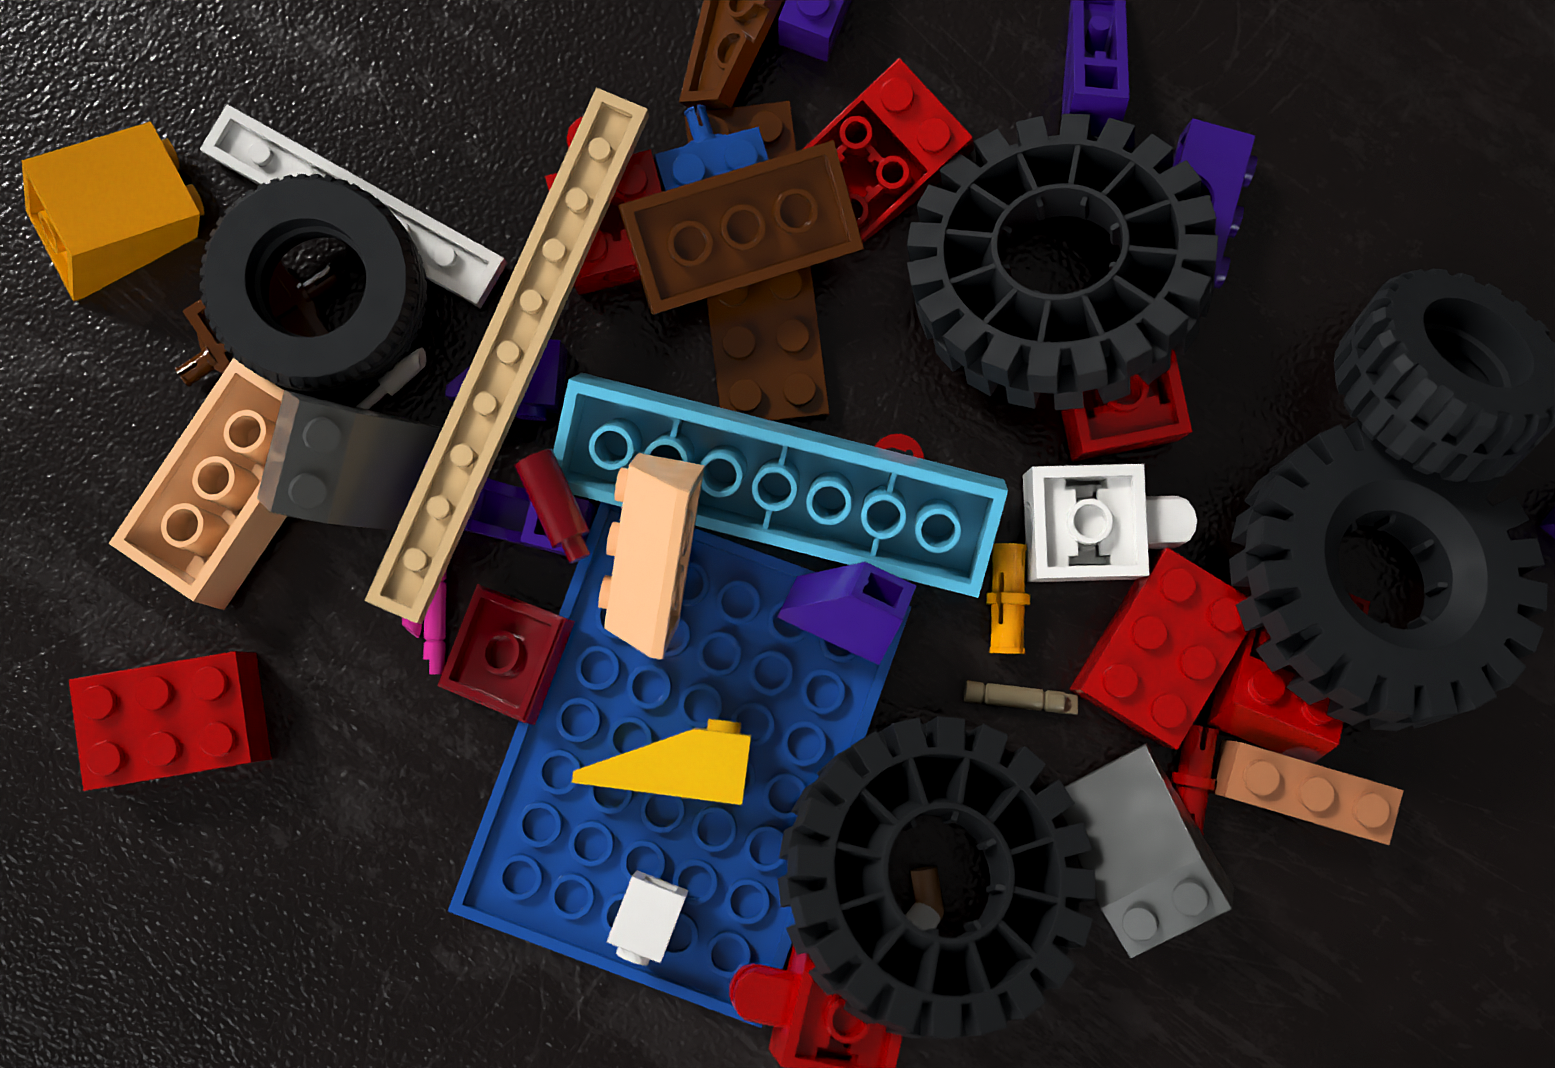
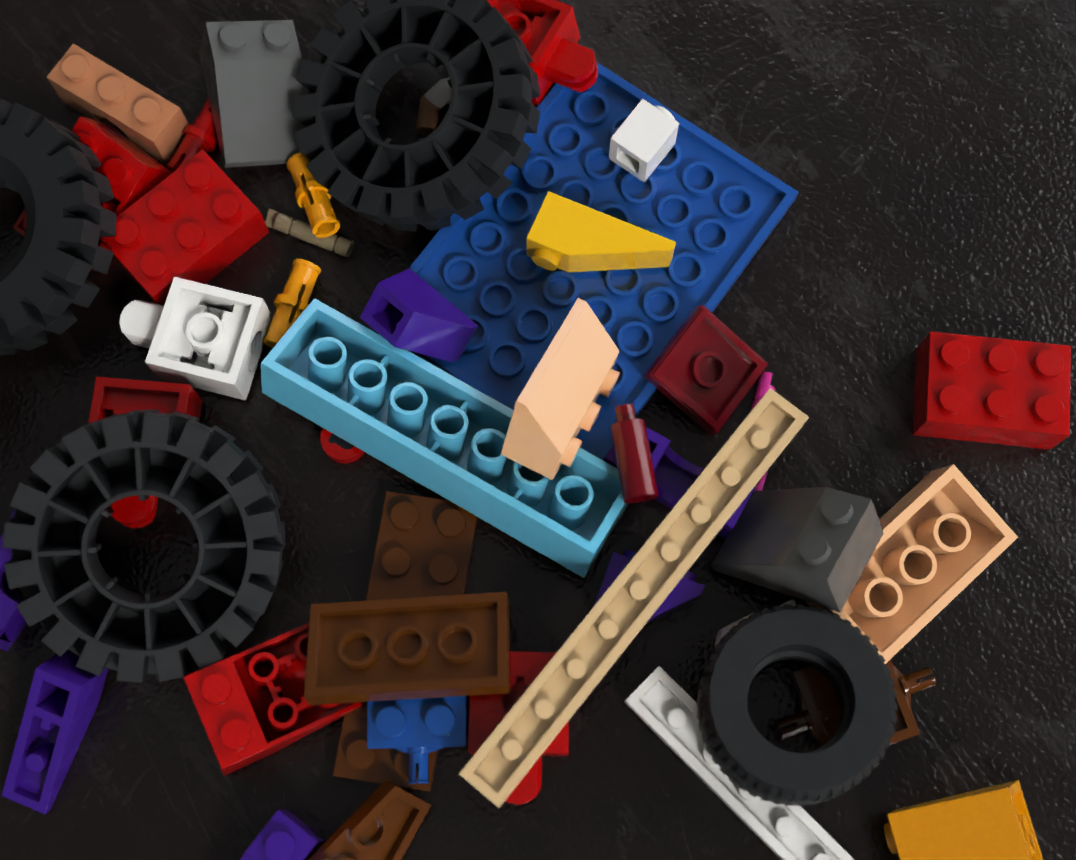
camera: 165 degrees left, 10 degrees down
none -> light orange pin [287,153,340,238]

